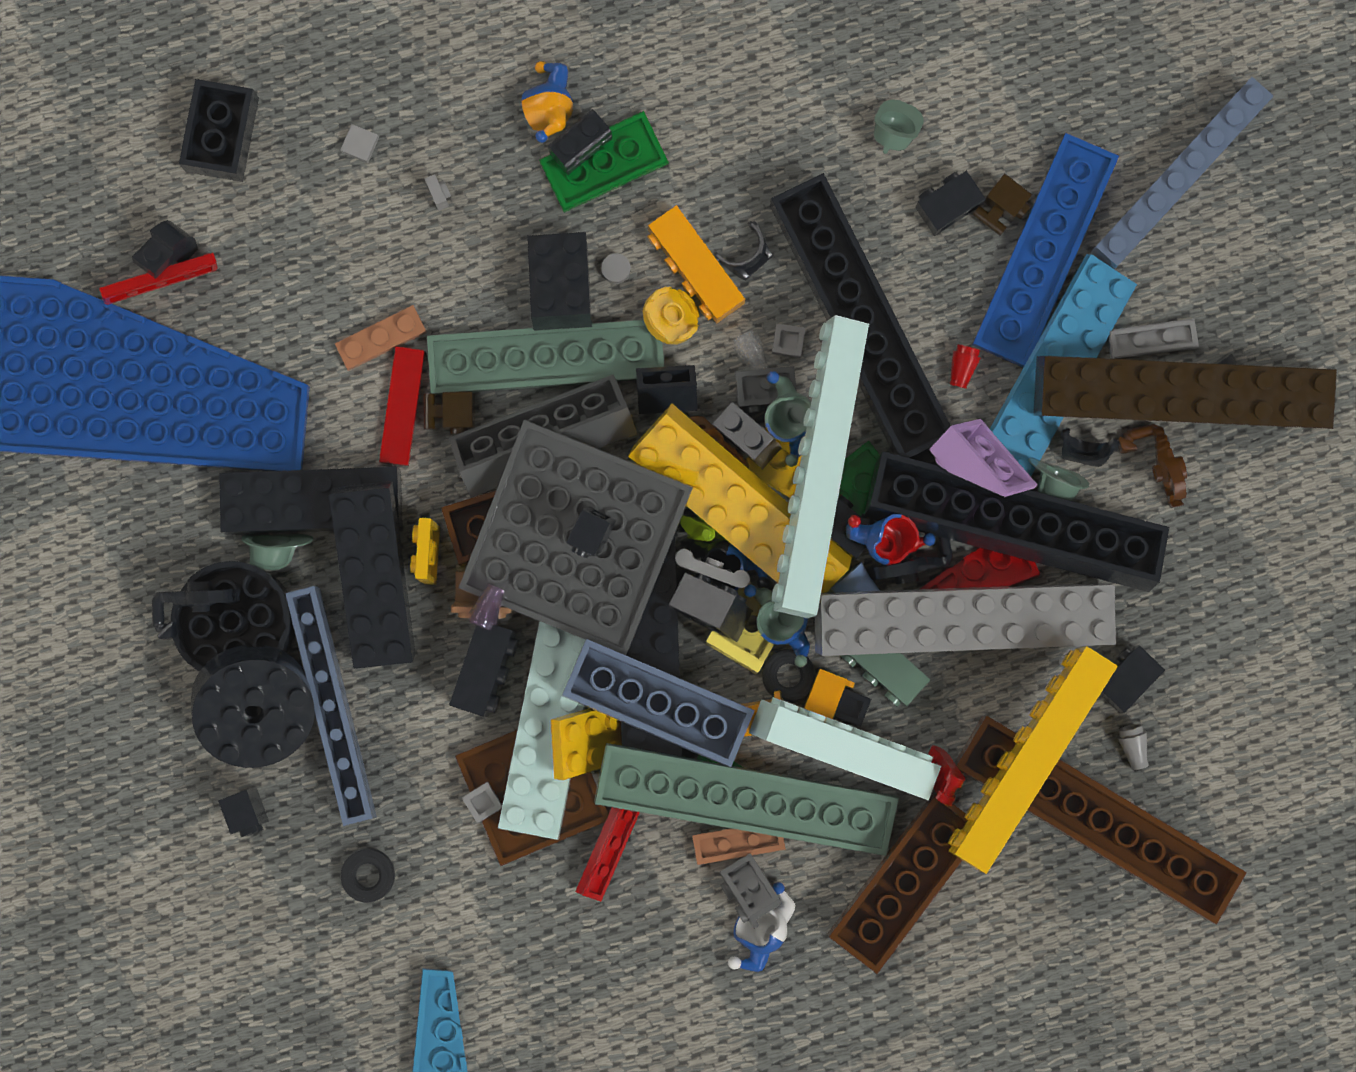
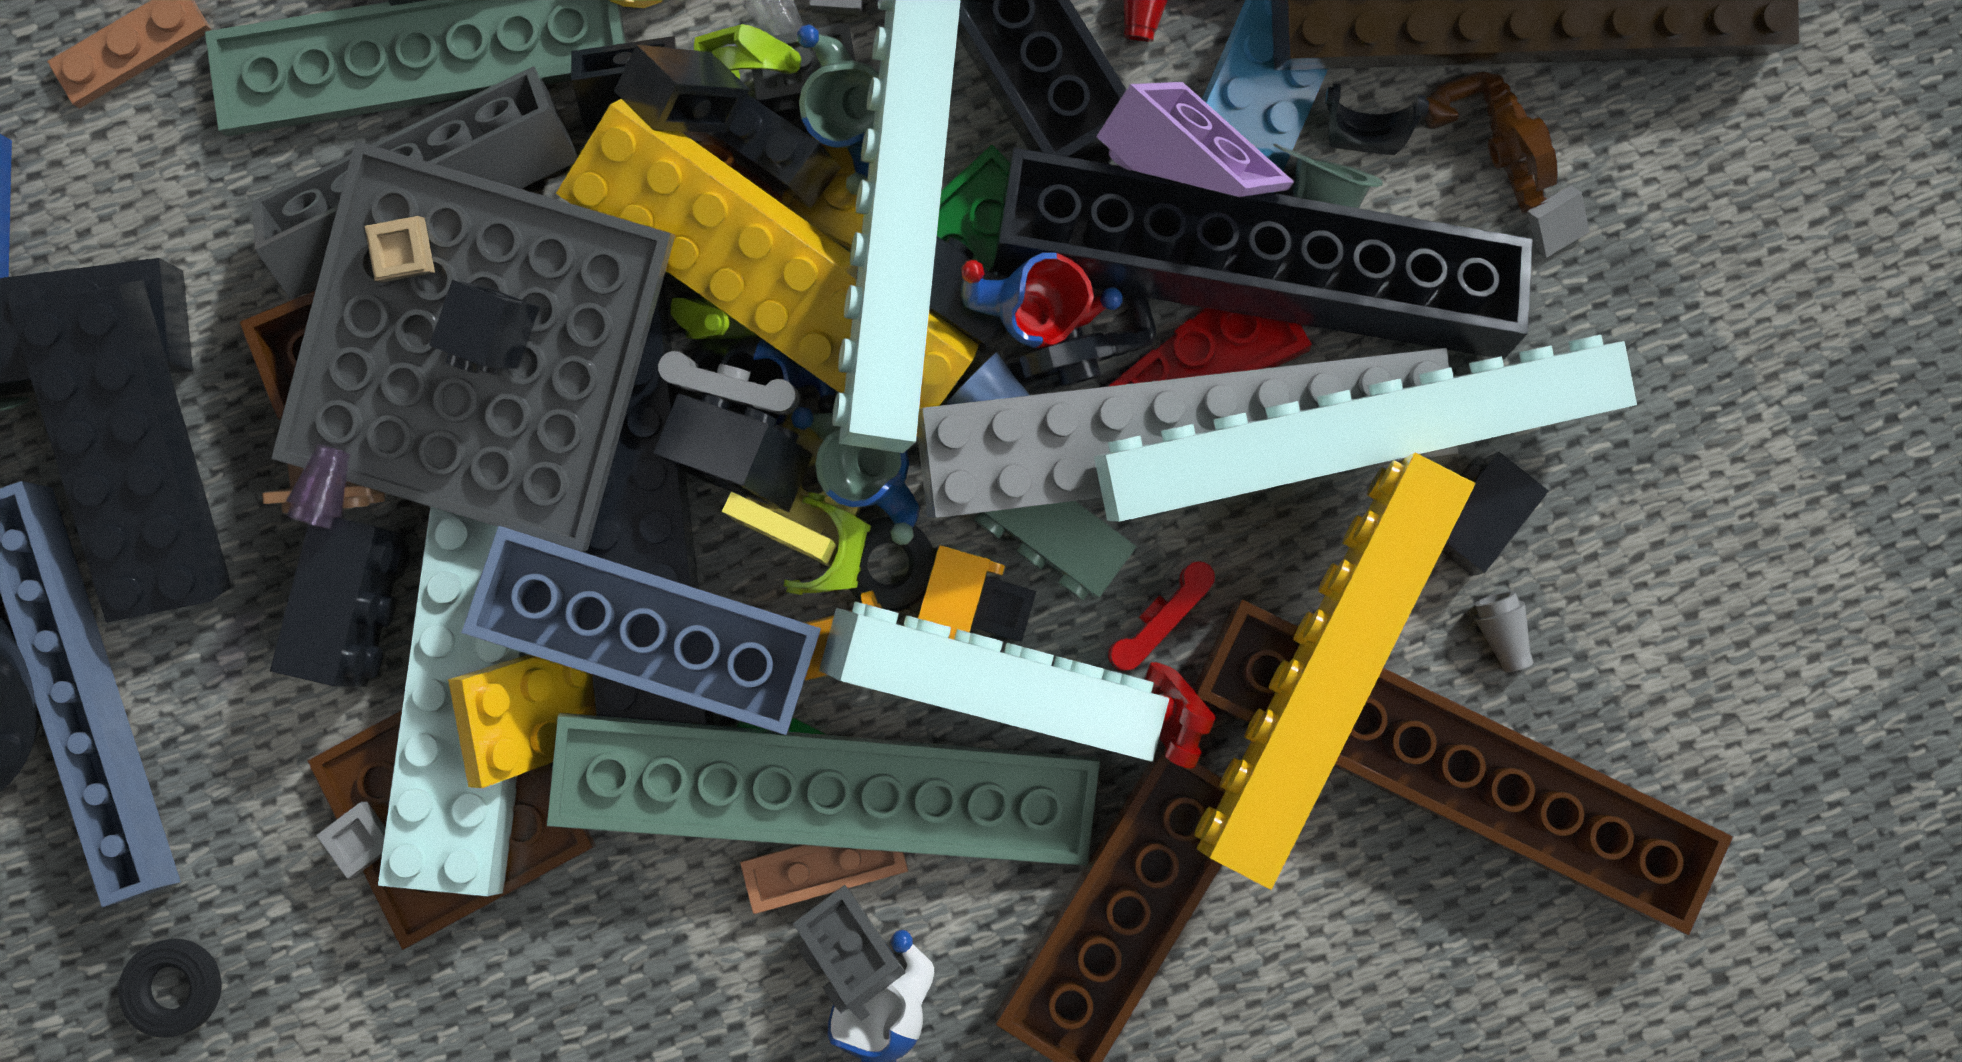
camera: 10 degrees left, 0 degrees up
red tile [379,346,425,466] -> none
yellow plate [410,518,440,585] -> none
dark brown brick [424,392,475,436] -> none
red tile [575,807,640,902] -> none
none -> tan tile [364,216,435,282]
none -> black brick [614,45,750,133]
none -> lime helmet [694,24,801,79]
none -> lime helmet [783,492,871,595]
none -> light aqua brick [1094,335,1637,522]
none -> red plate [1108,561,1215,671]
none -> light grey tile [1527,185,1590,258]

